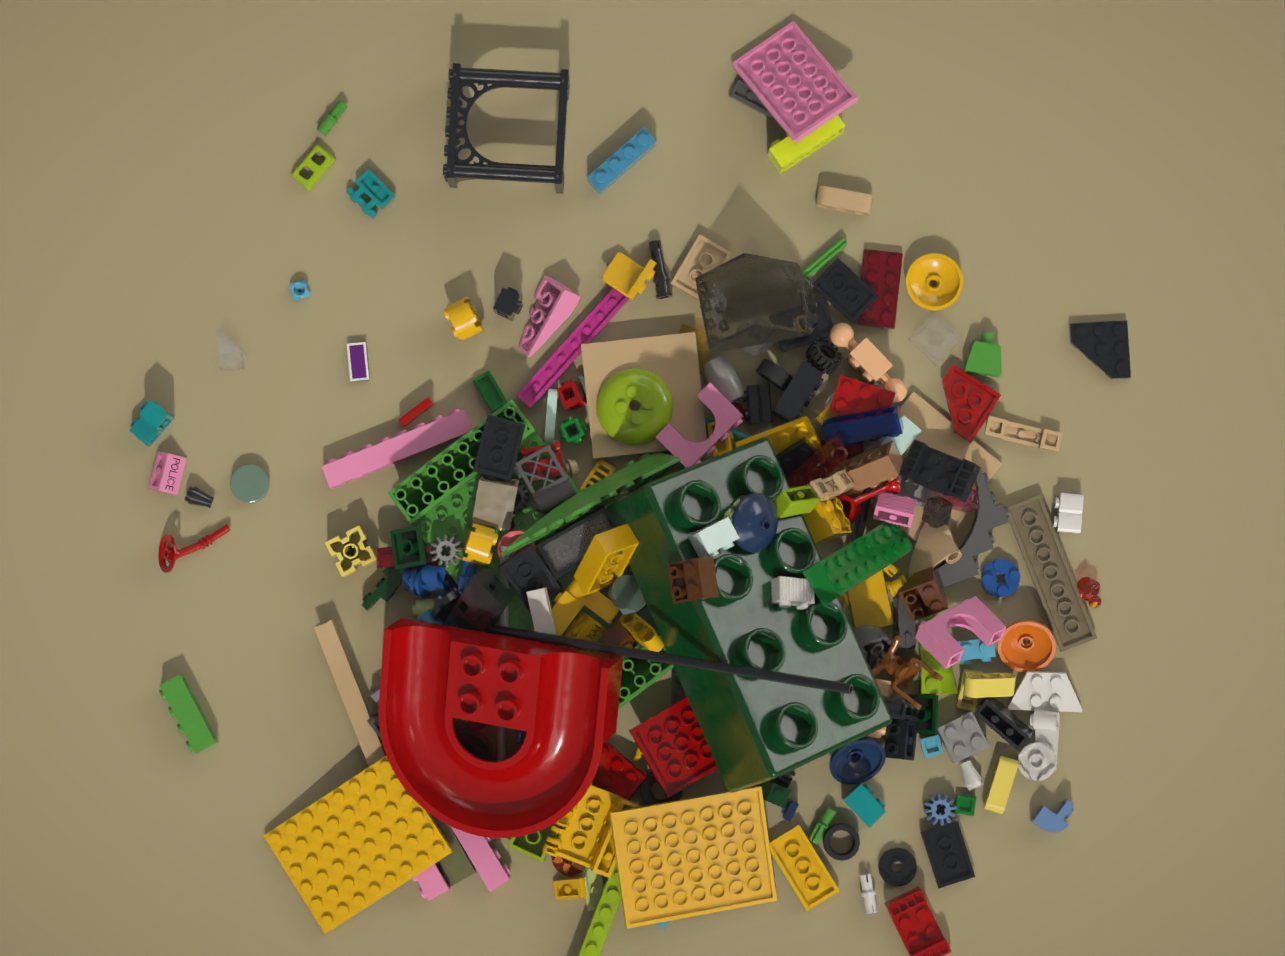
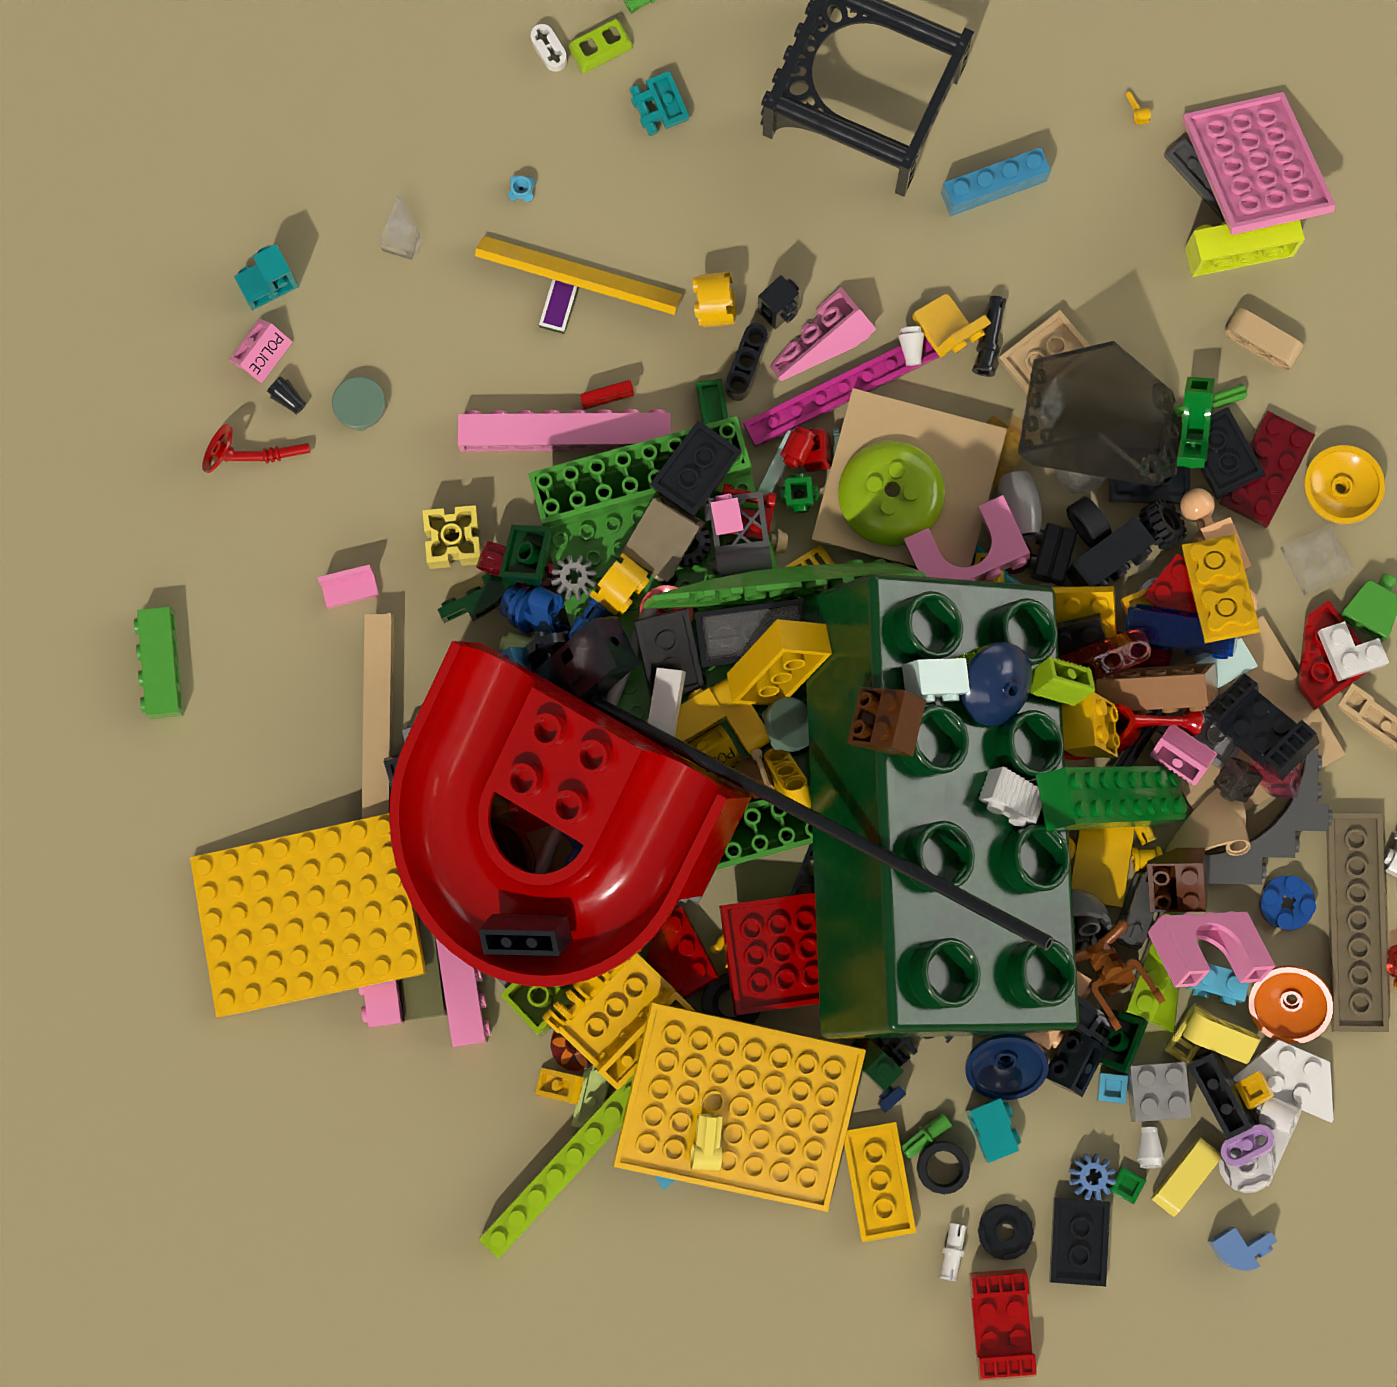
camera: 25 degrees right, 5 degrees down
tan slope [810,470,855,501] -> none
none -> bright pink panel [317,564,380,609]
none -> yellow tile [475,236,683,315]
none -> brick [478,914,572,956]
none -> white beam [530,24,567,72]
none -> light yellow piece [690,1113,723,1171]
none -> bright pink brick [711,494,744,535]
none -> black beam [726,323,768,401]
none -> tan hinge [751,749,775,790]
none -> red brick [780,426,815,468]
none -> white cone [898,326,924,366]
none -> yellow hand [1125,91,1151,125]
none -> green arch [1177,377,1214,468]
none -> yellow piece [1182,534,1260,643]
none -> lavender plate [1221,1125,1275,1167]
none -> yellow plate [1235,1071,1274,1110]
none -> white plate [1317,622,1389,681]

